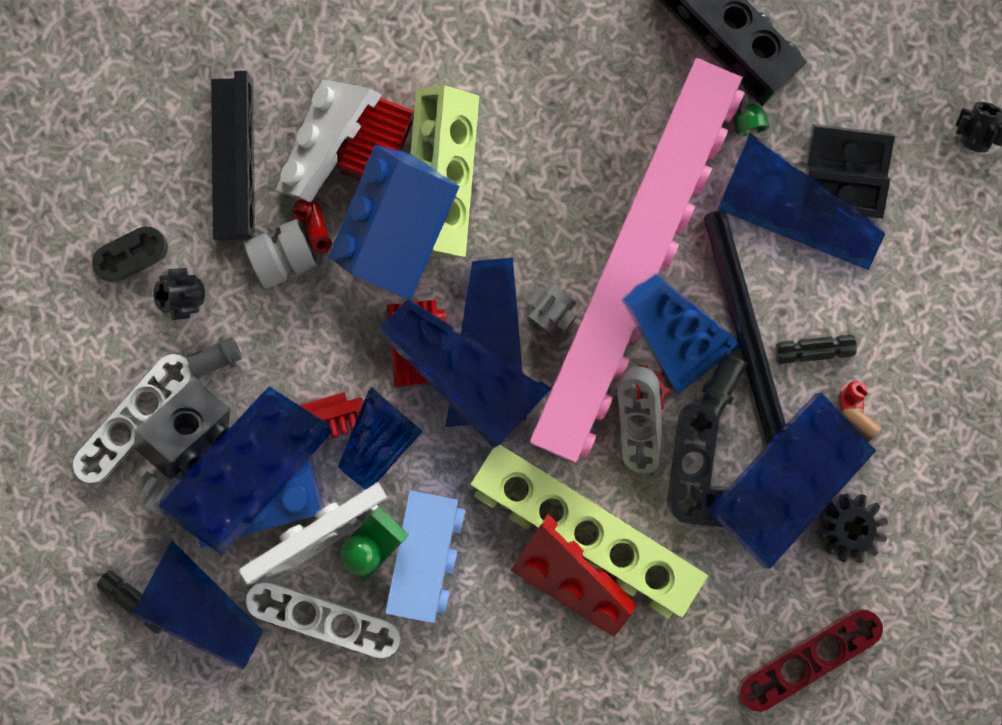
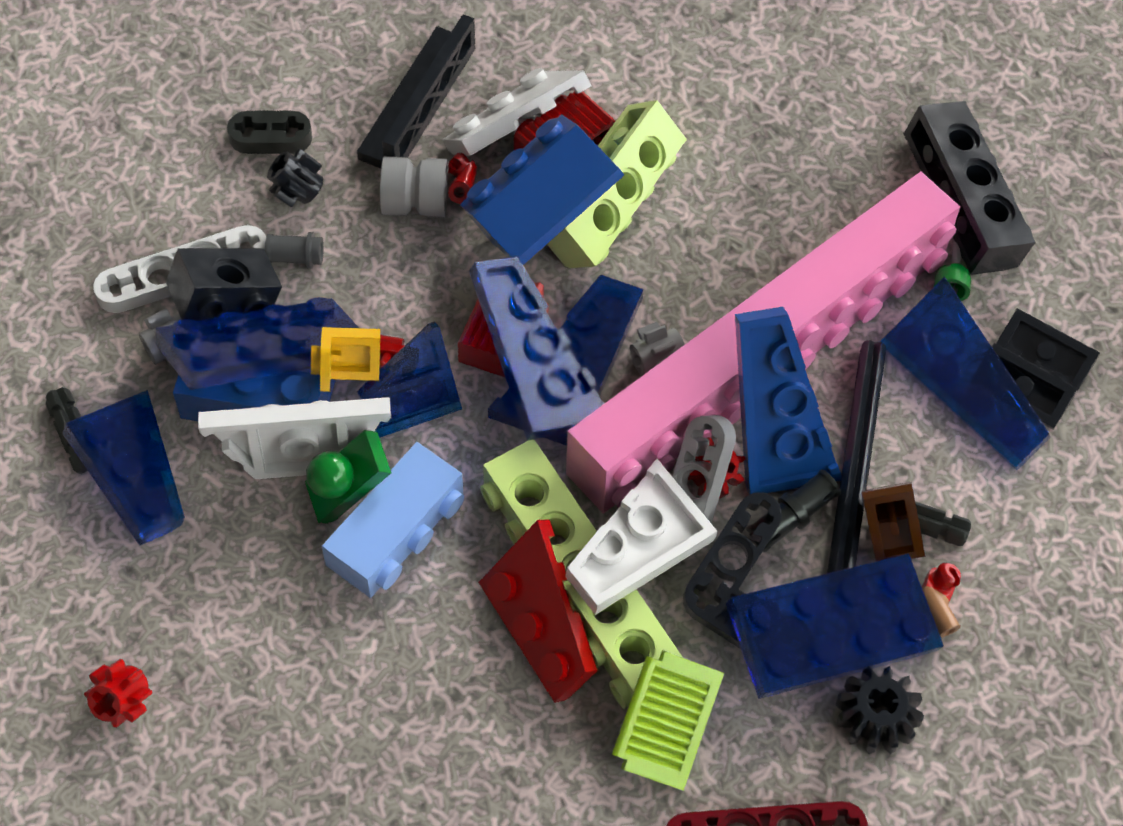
camera: 20 degrees right, 25 degrees down
white beam [246,581,401,658] -> none
none -> yellow bracket [311,327,380,392]
none -> white wing [565,459,718,615]
none -> lime window [612,650,724,791]
none -> reddish brown slope [862,482,925,564]

